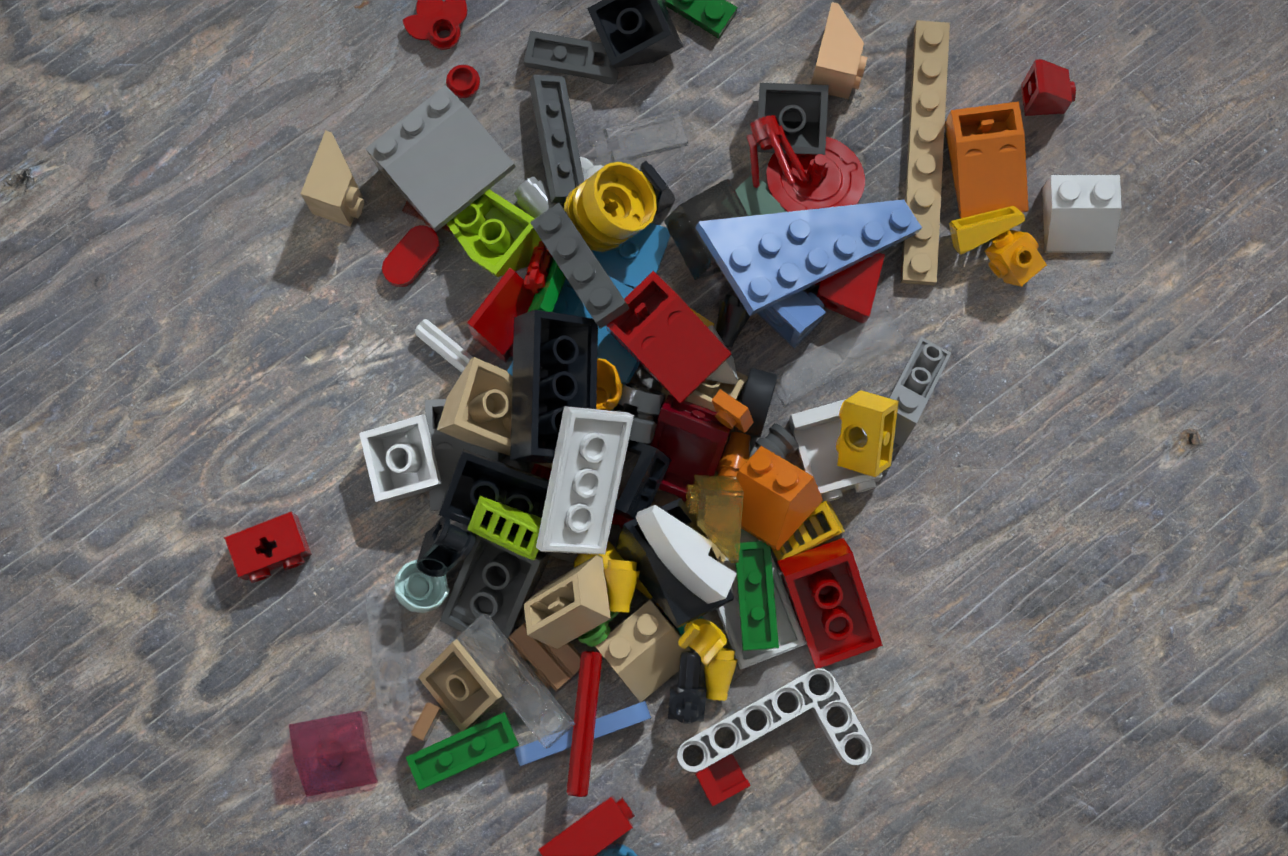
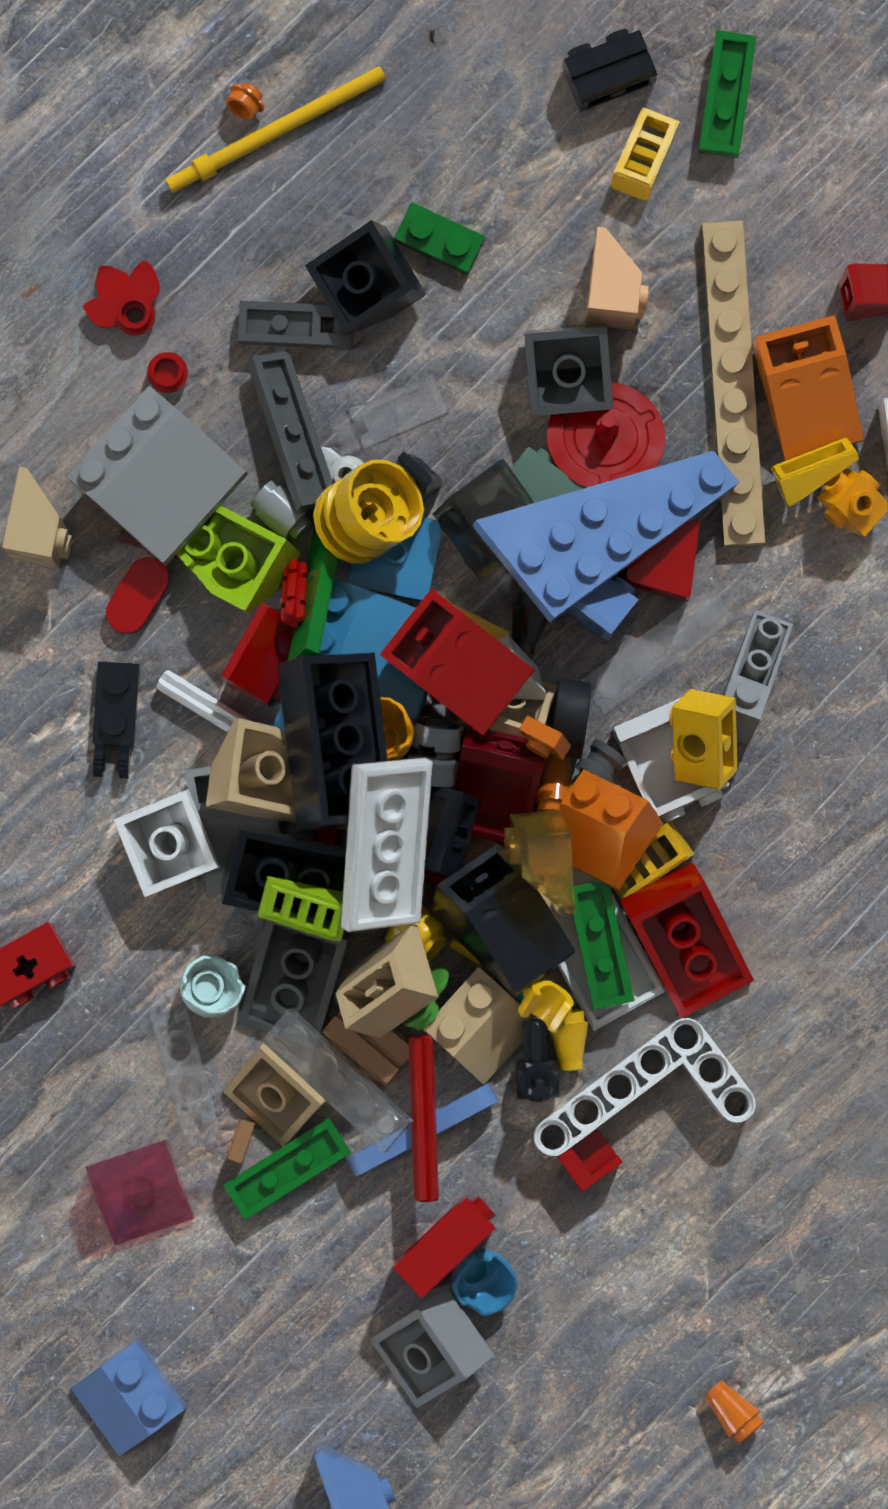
camera: 10 degrees left, 5 degrees up
black piece [416,516,477,577] -> none
dark grey plate [530,203,630,329] -> none
yellow cone [604,560,640,613] -> none
white slope [636,505,737,604] -> none
red plant [746,115,809,188] -> none
none -> black hinge [92,661,140,779]

